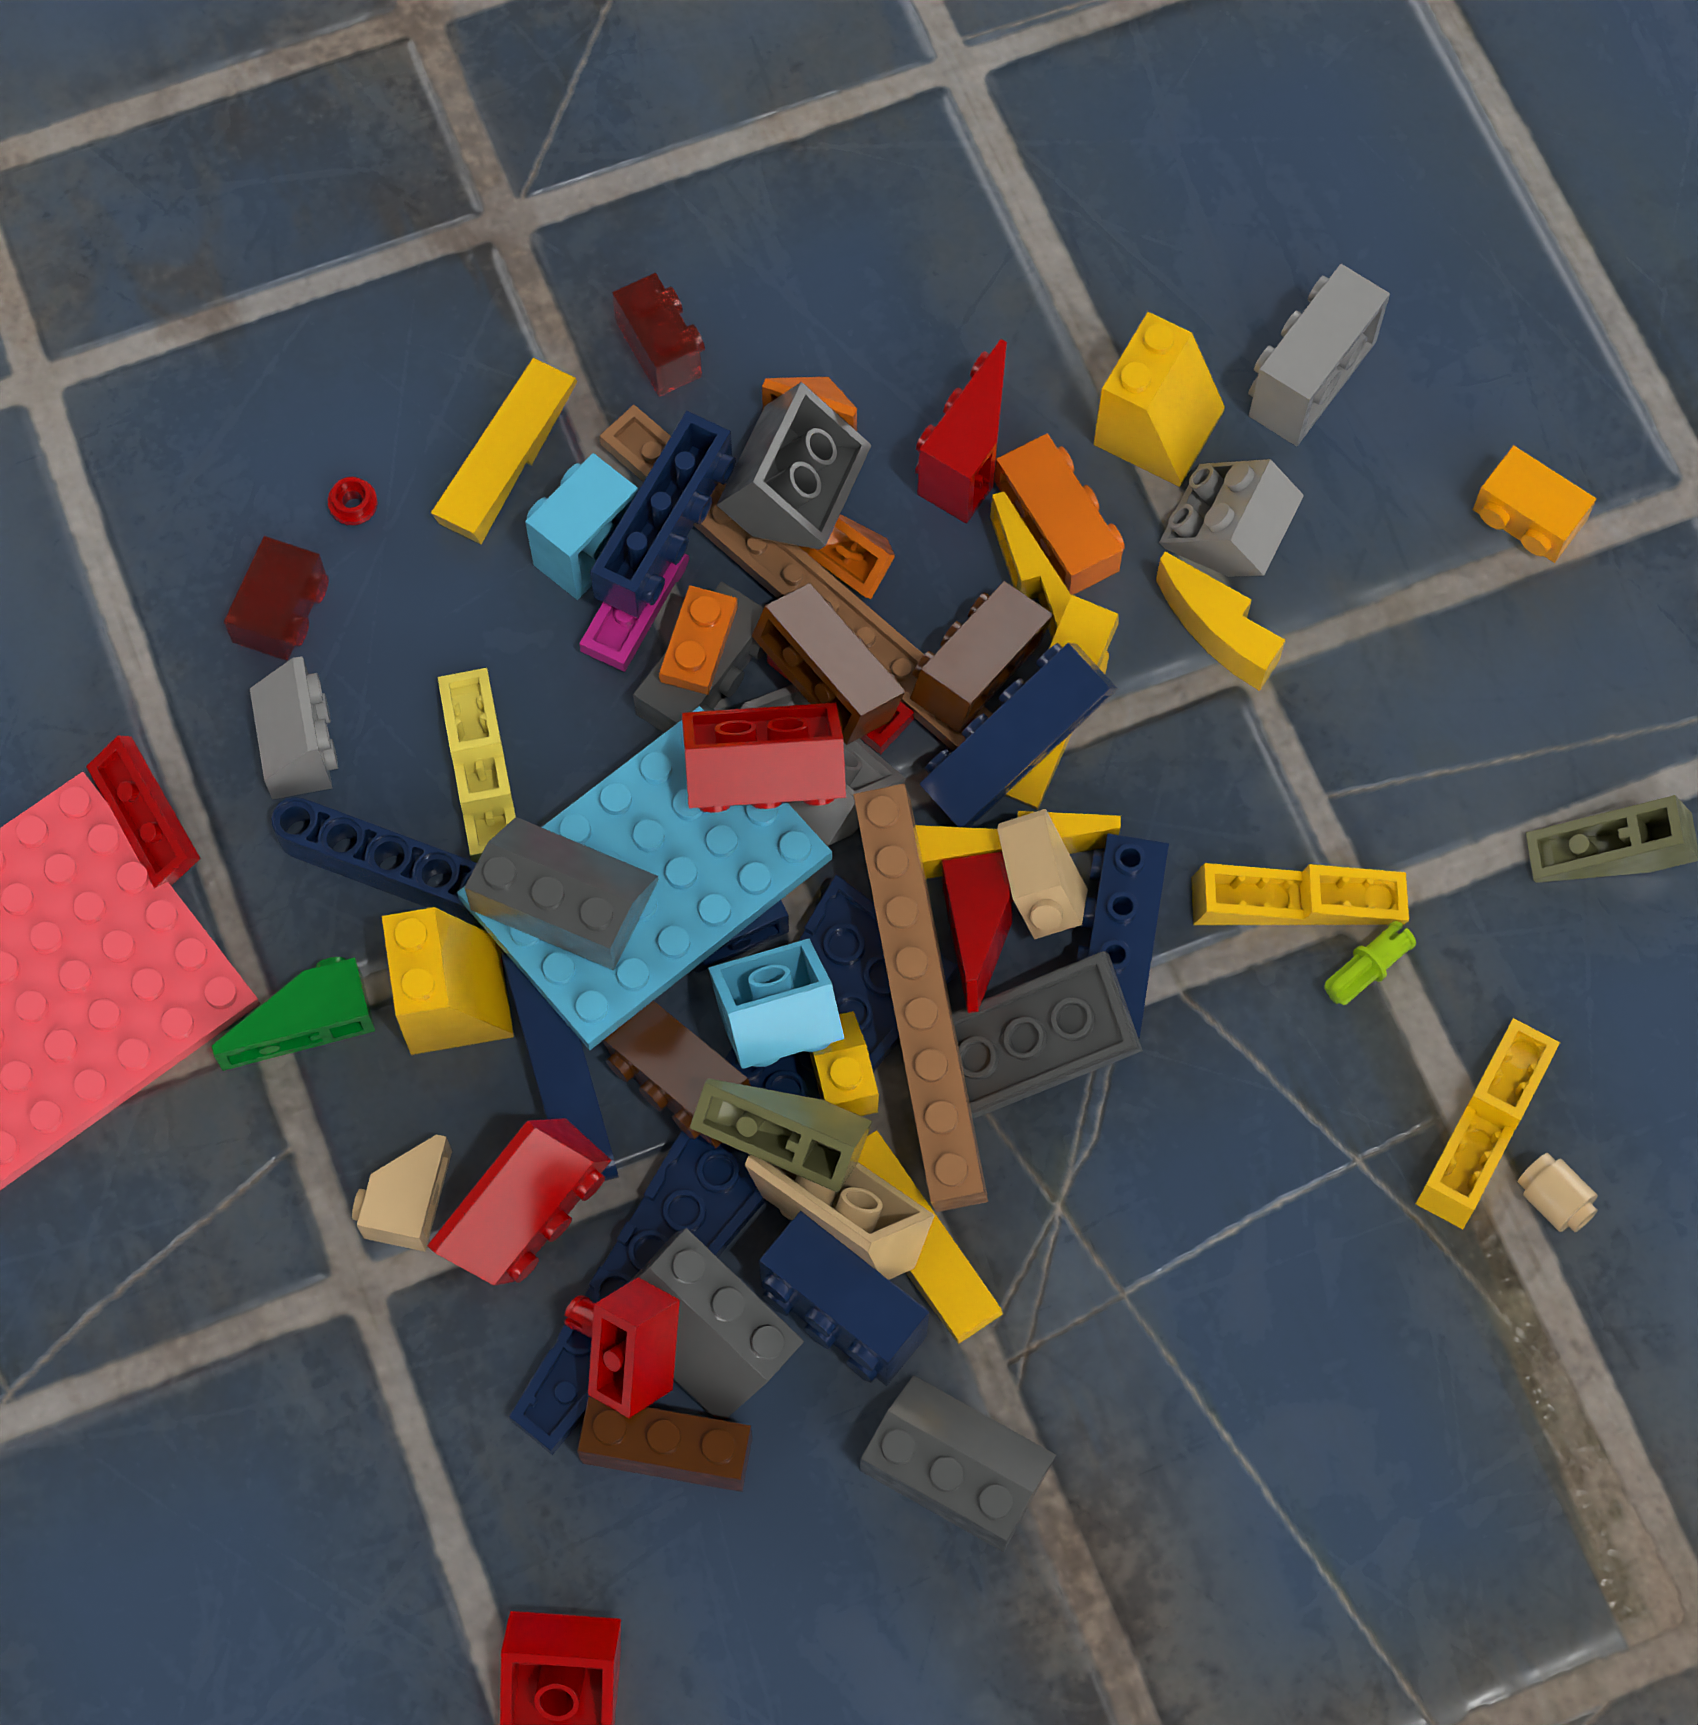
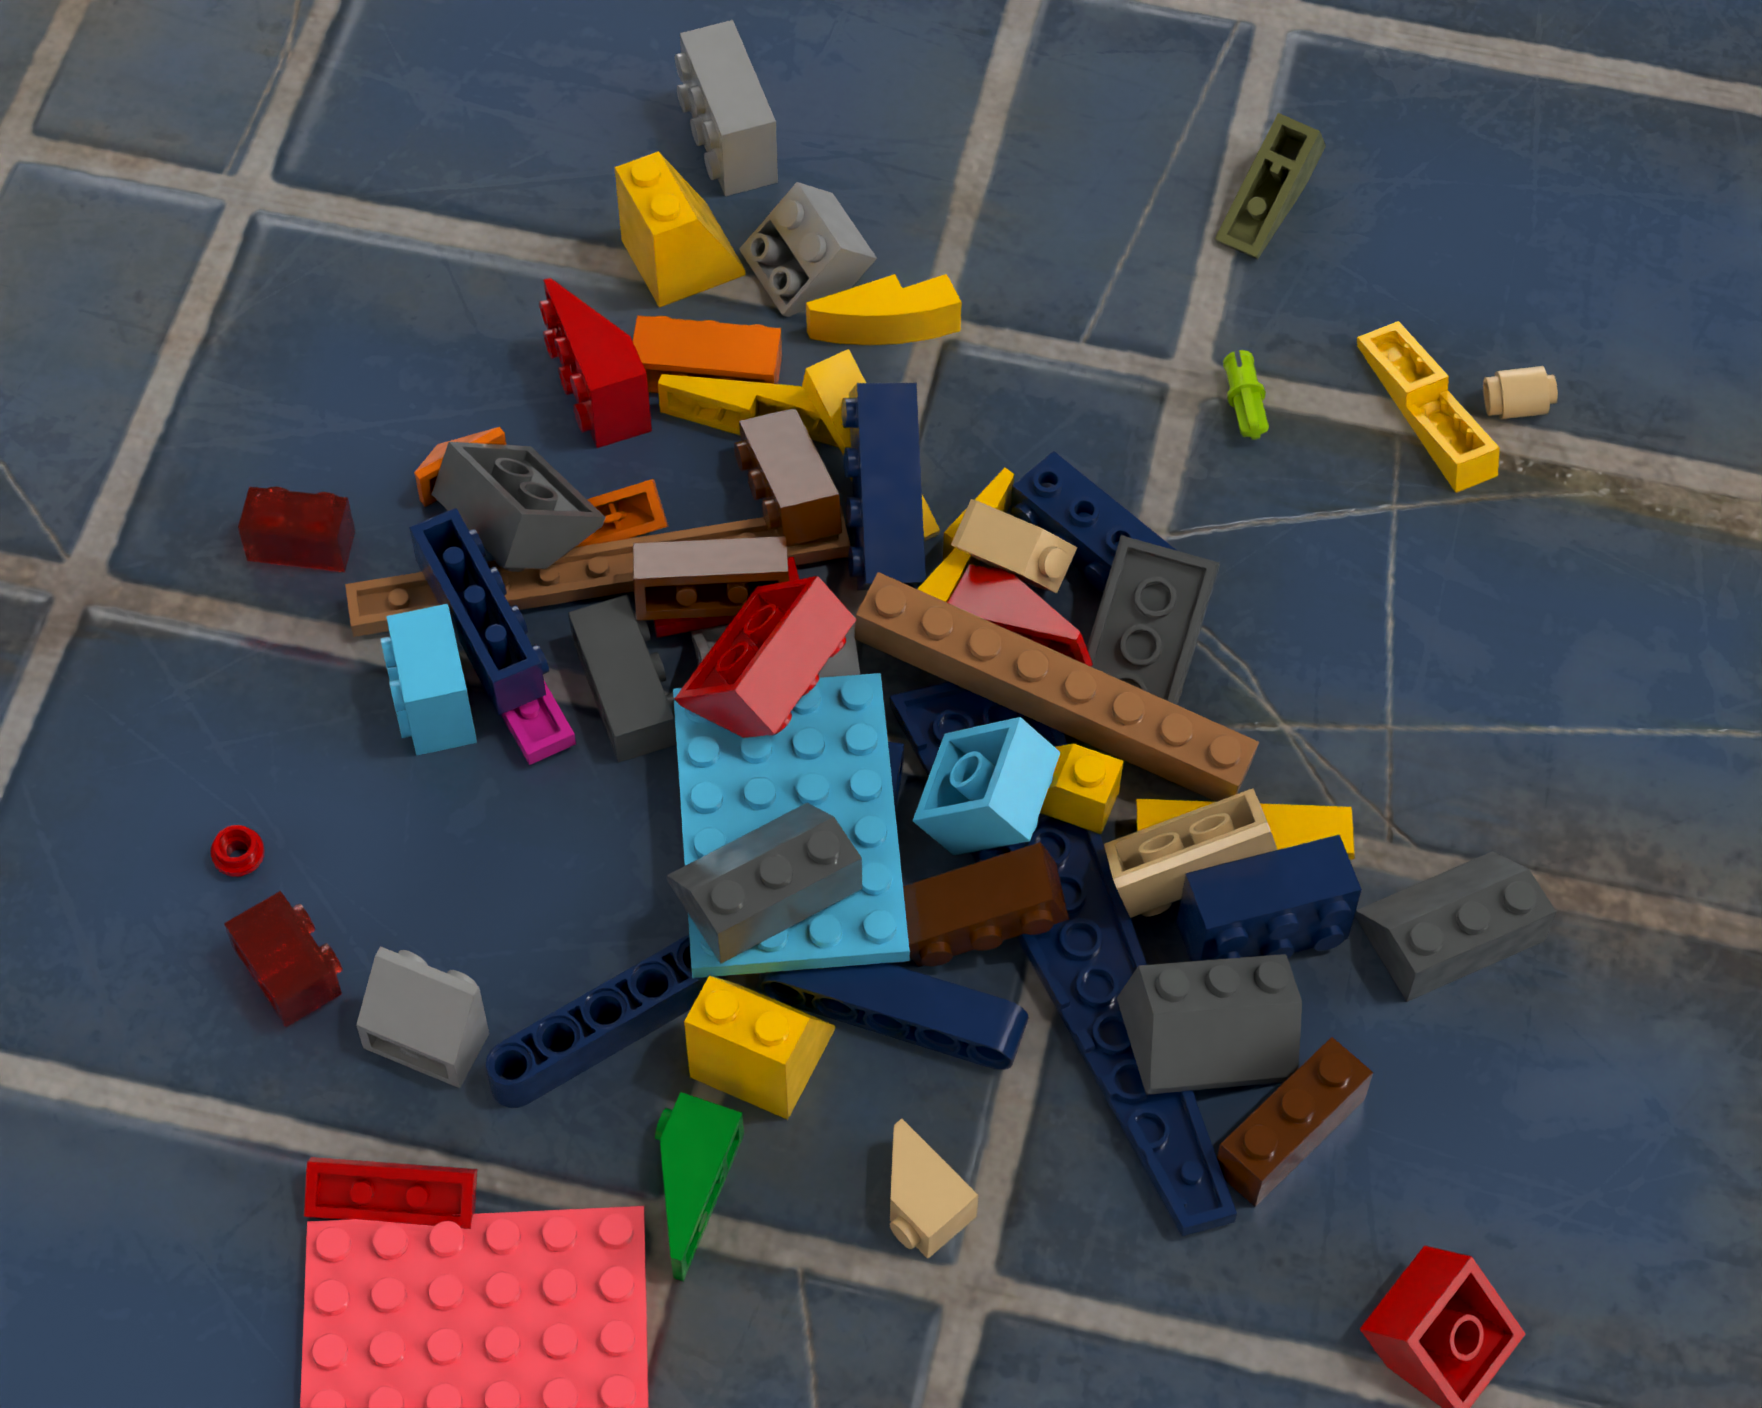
camera: 55 degrees left, 10 degrees down
red slope [427,1118,612,1286] -> none
yellow slope [431,358,577,545] -> none
light yellow slope [437,668,516,863] -> none
red brick [564,1277,680,1418] -> none
orange plate [659,585,738,695] -> none
olive slope [690,1078,872,1193] -> none
yellow slope [1191,863,1409,925] -> none
light orange brick [1472,445,1597,563] -> none

